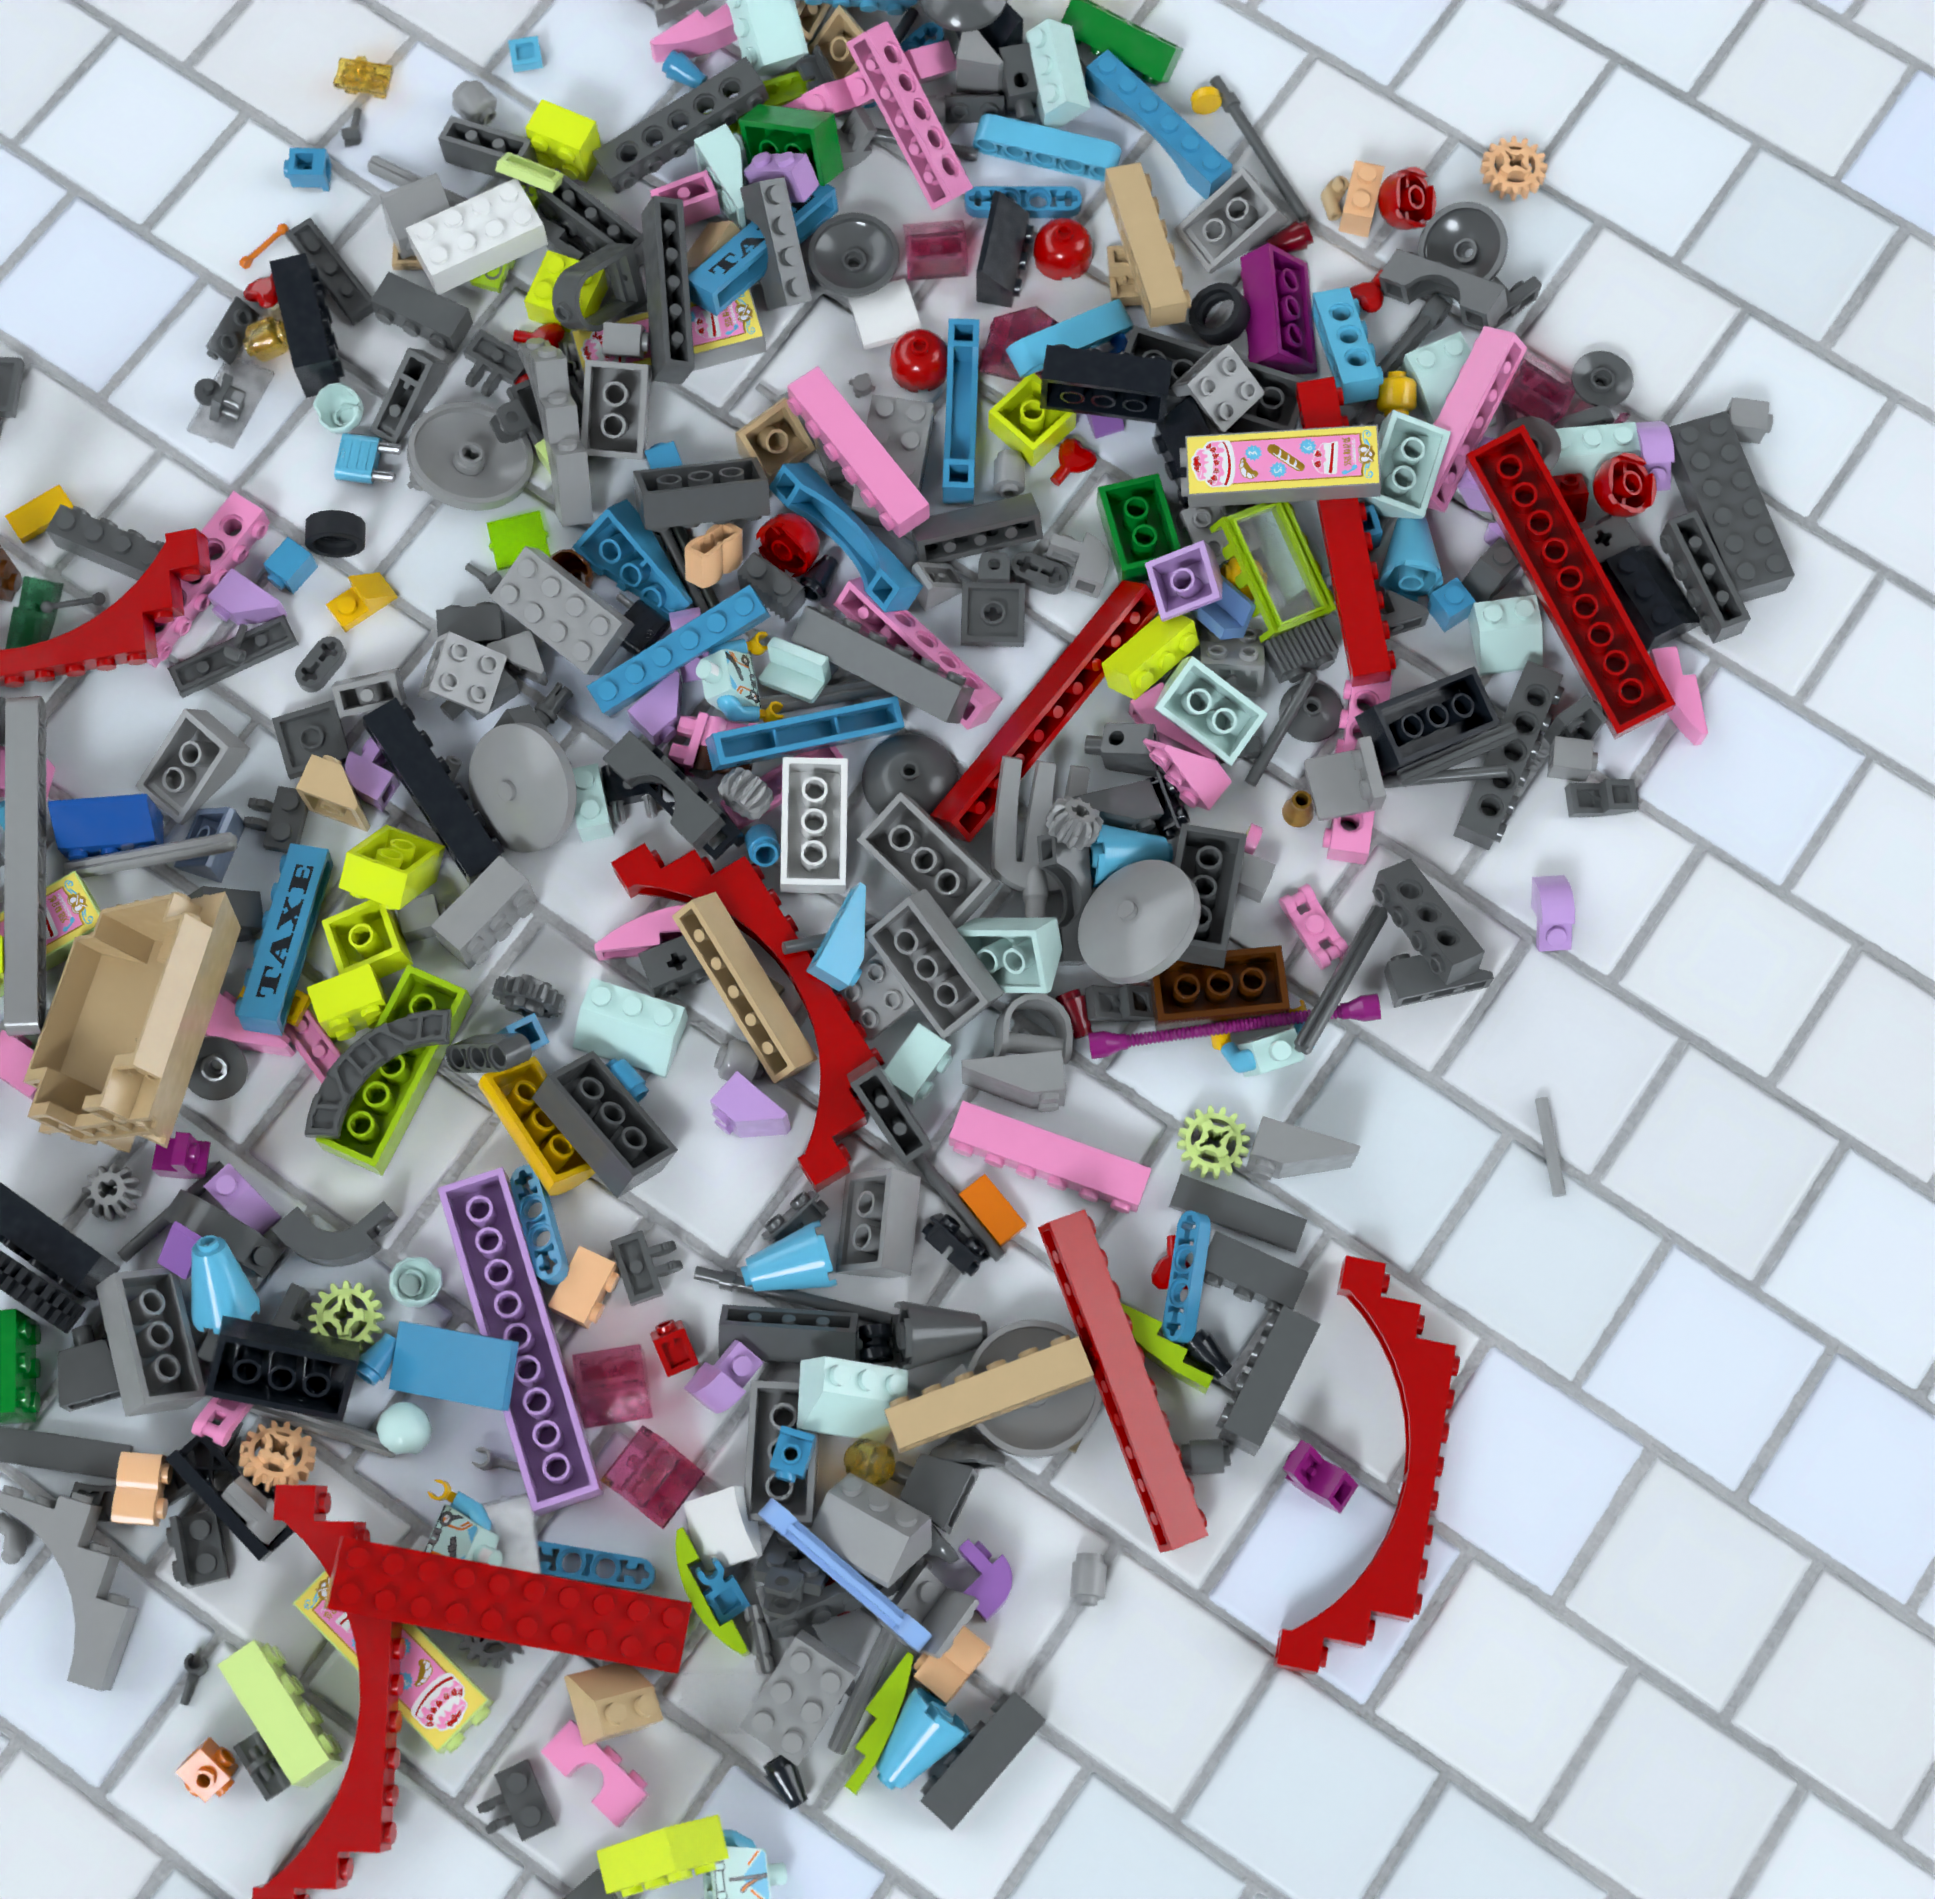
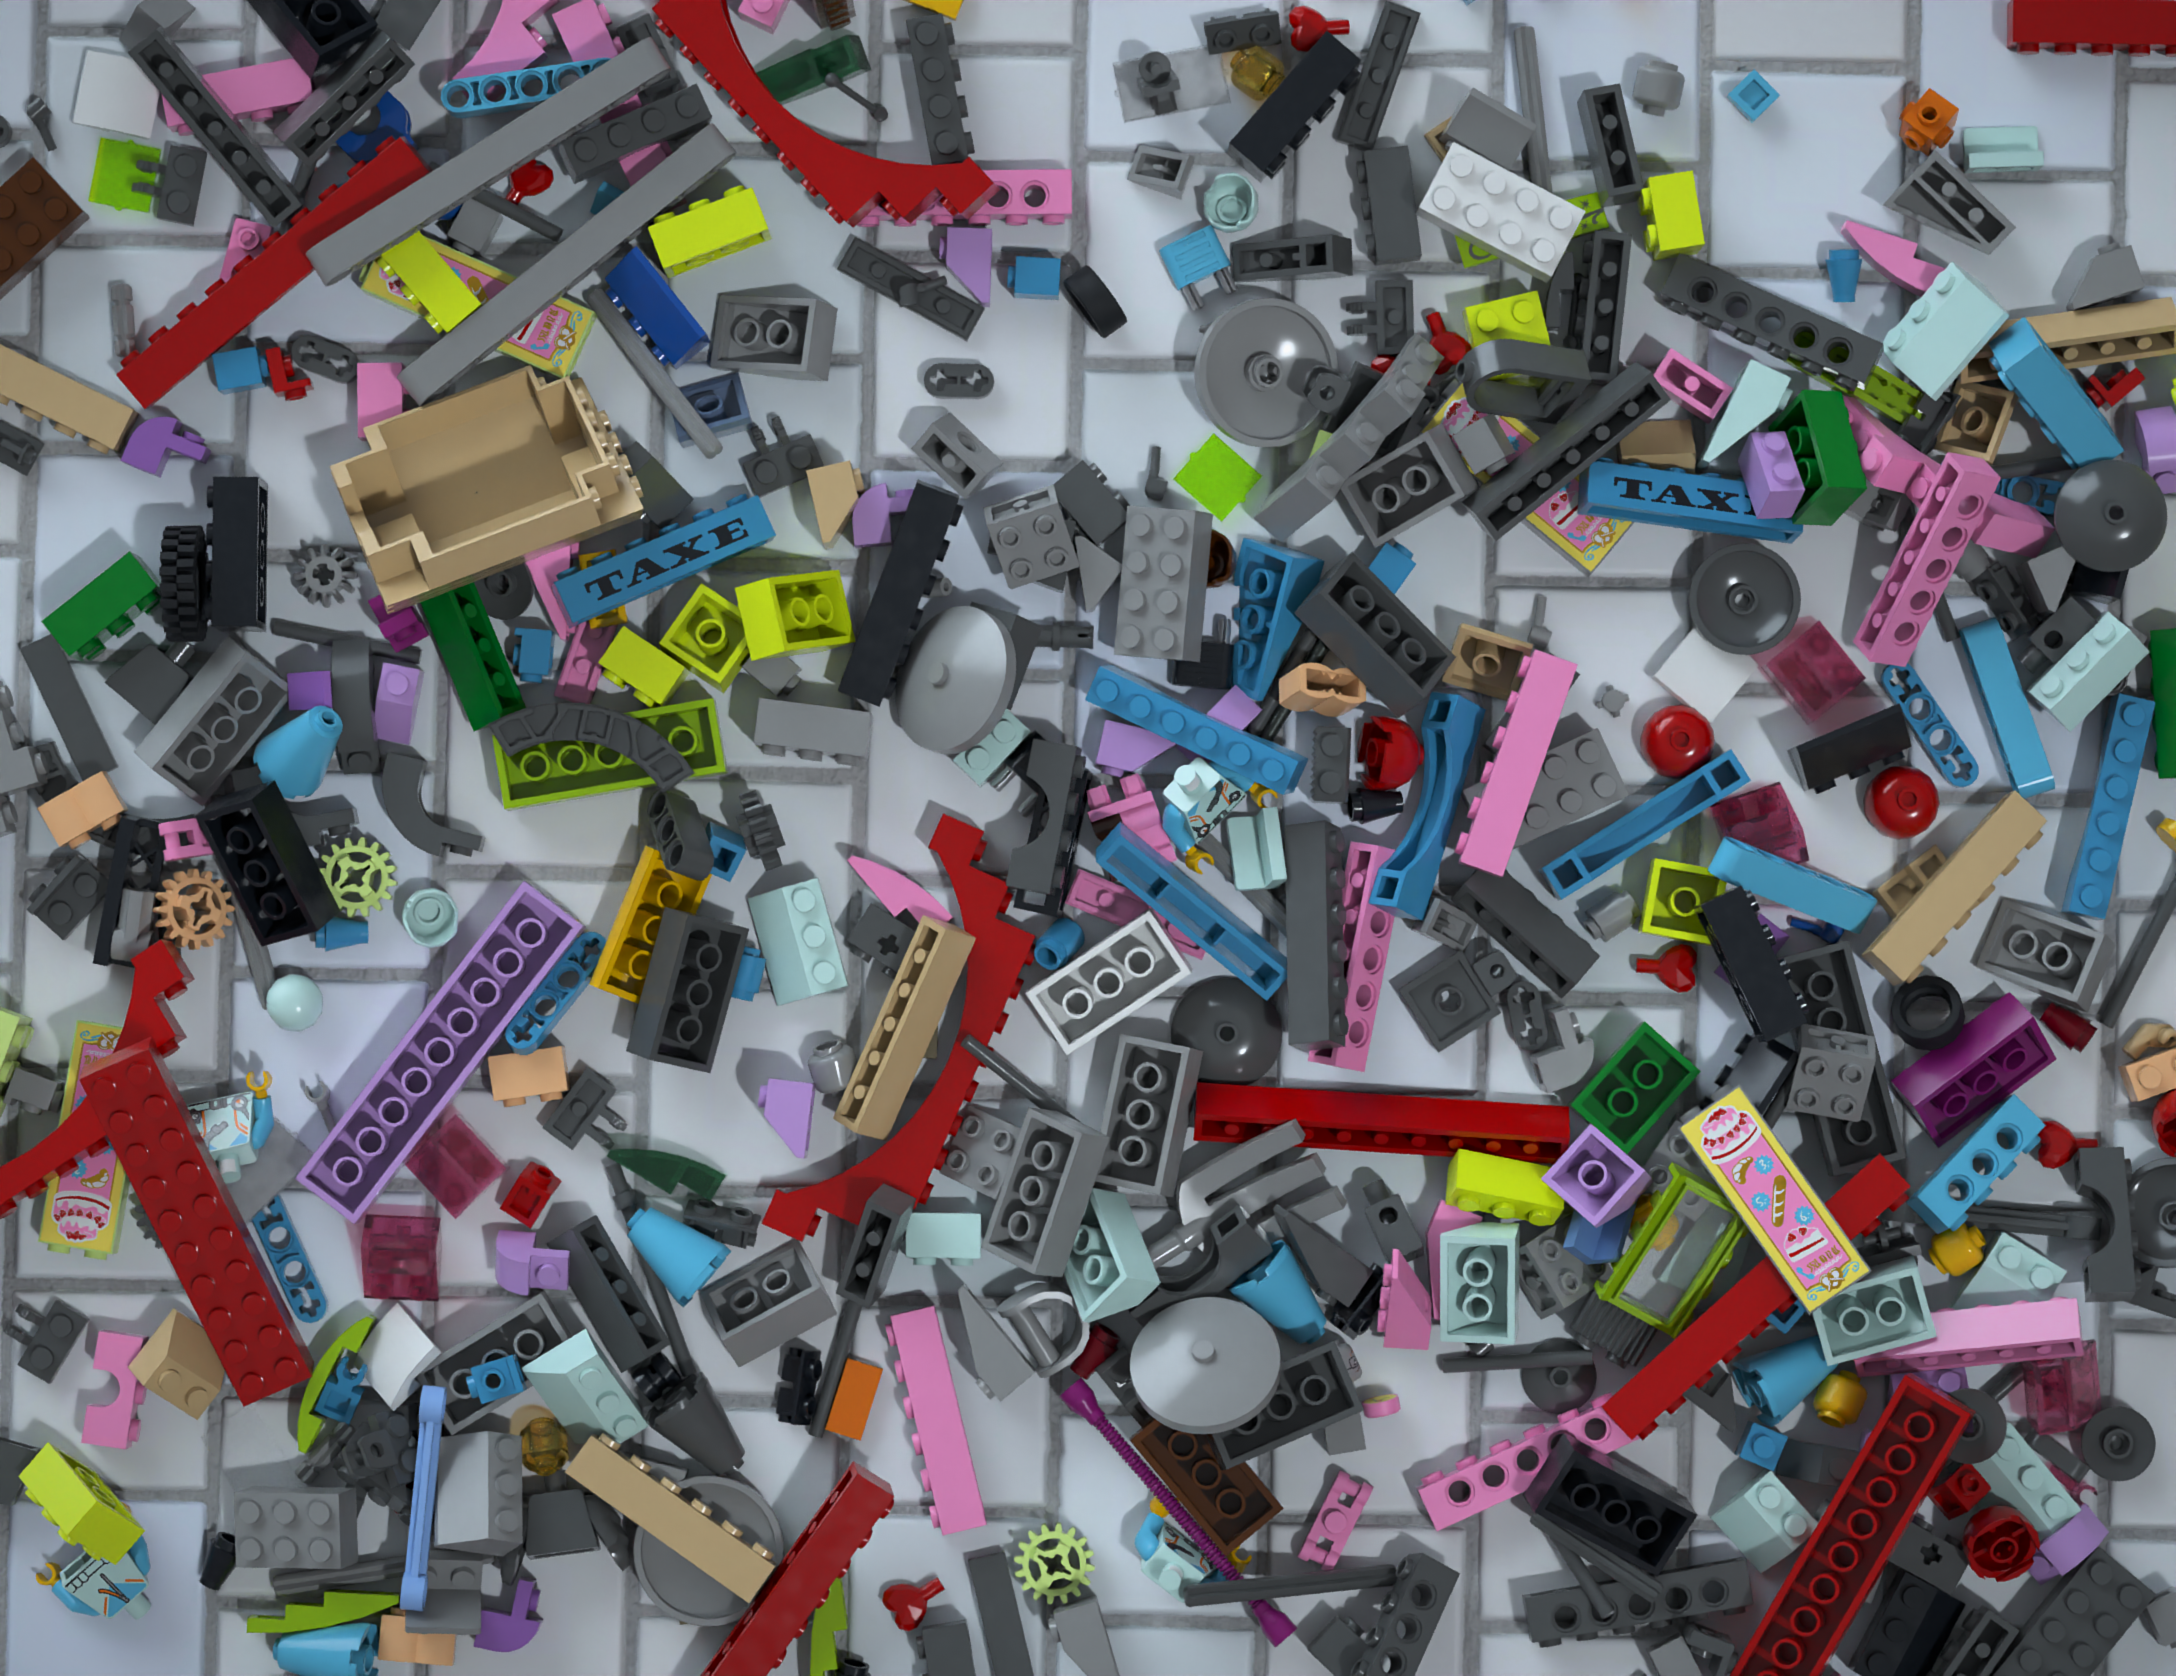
camera: 50 degrees right, 15 degrees up
dark grey plate [272,700,350,780] -> none
yellow slope [326,572,398,633] -> none
dark azure tile [389,1321,519,1411] -> none
yellowish green tile [495,152,564,193] -> none
light grey gear [717,767,774,820] -> none
arch [740,177,812,310] -> none
medium azure slope [806,882,866,991] -> none
light grey gear [1045,795,1103,850] -> none
dark azure beam [1162,1210,1211,1344] -> none
pearl gold cone [1282,790,1314,827] -> none
light grey bracket [1304,736,1386,821] -> none
none -> light grey brick [3,1067,64,1115]
none -> green brick [420,582,526,732]
none -> dark azure brick [513,627,555,683]
none -> clear green slope [607,1148,728,1201]
none -> neon yellow brick [648,185,772,279]
none -> light grey slope [1127,145,1194,199]
none -> yellow head [1813,1370,1868,1429]

